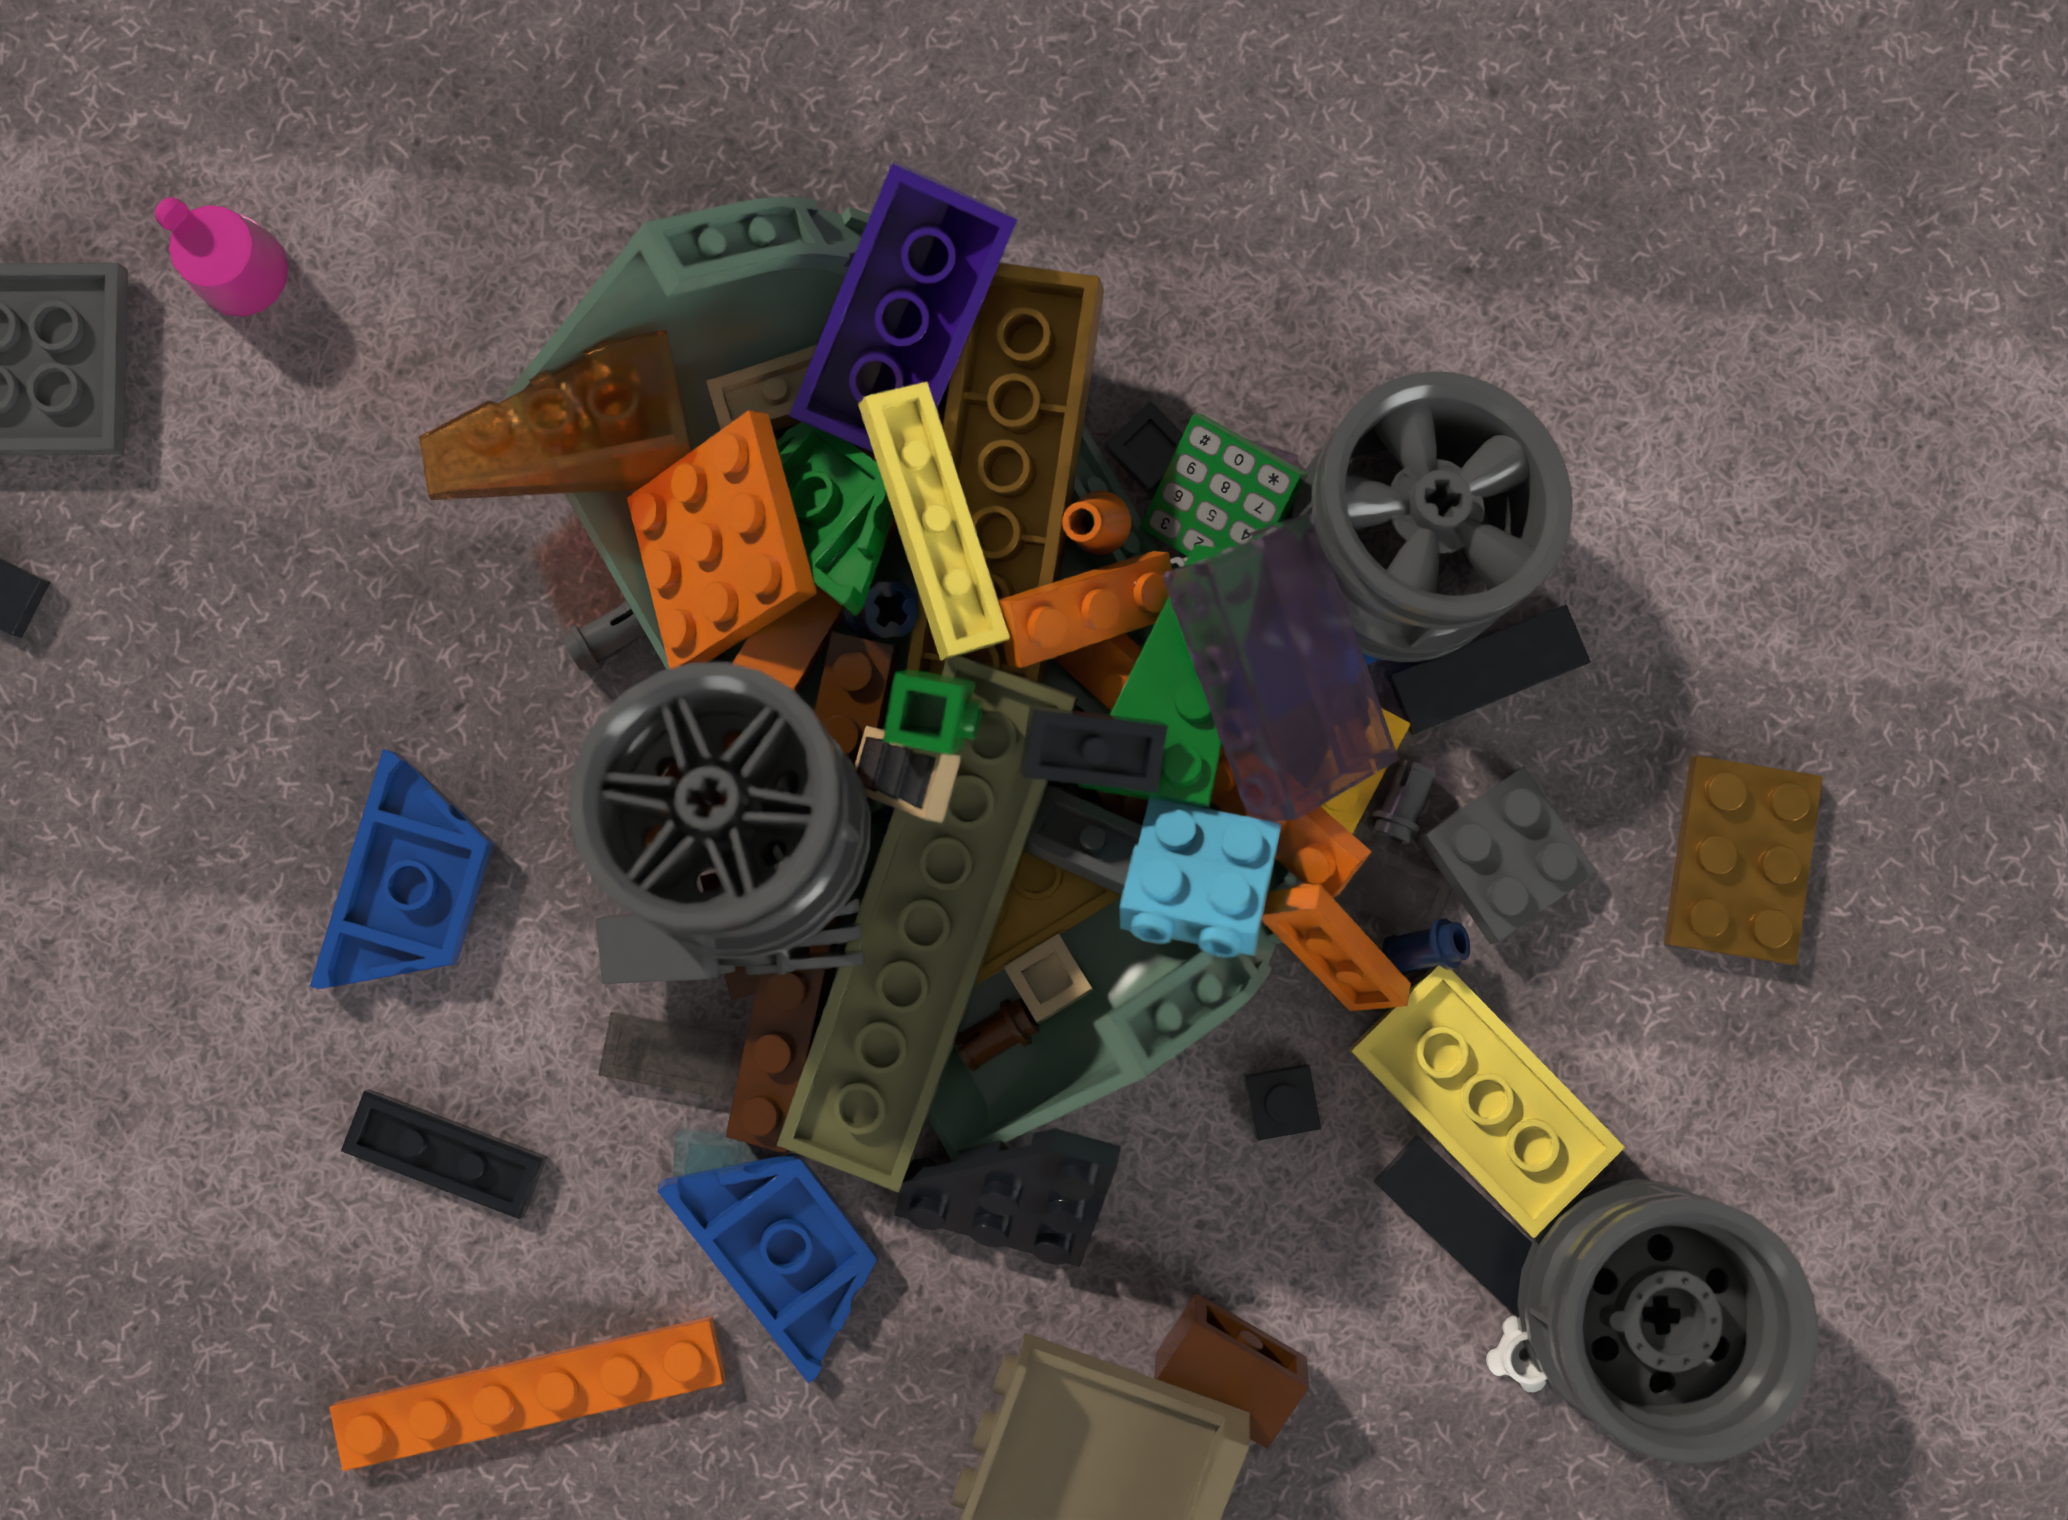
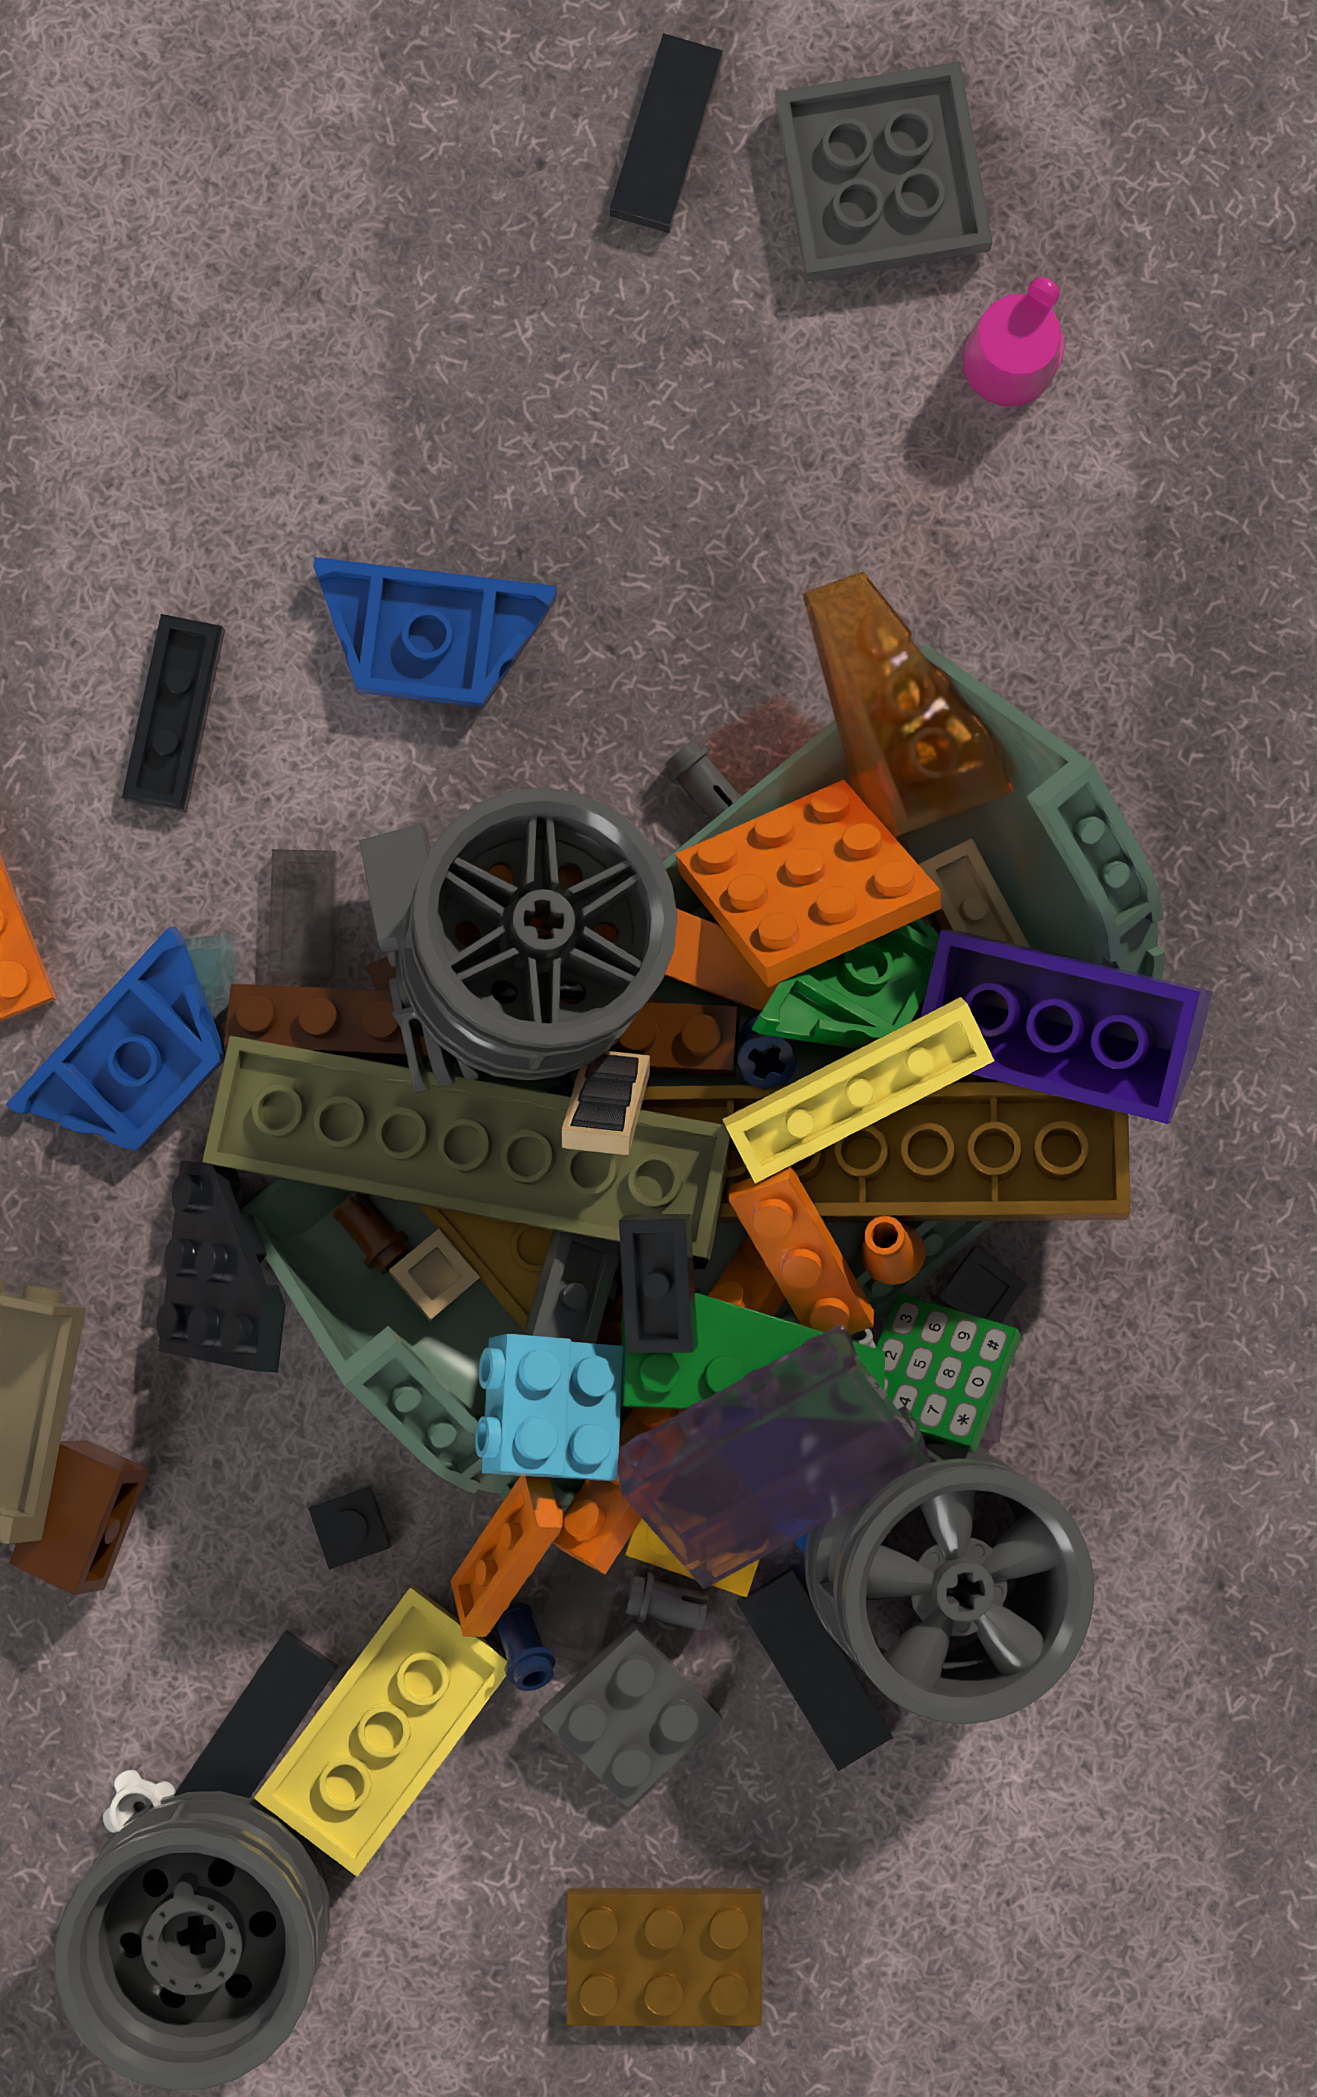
camera: 80 degrees right, 0 degrees up
green brick [883,669,983,755] -> none

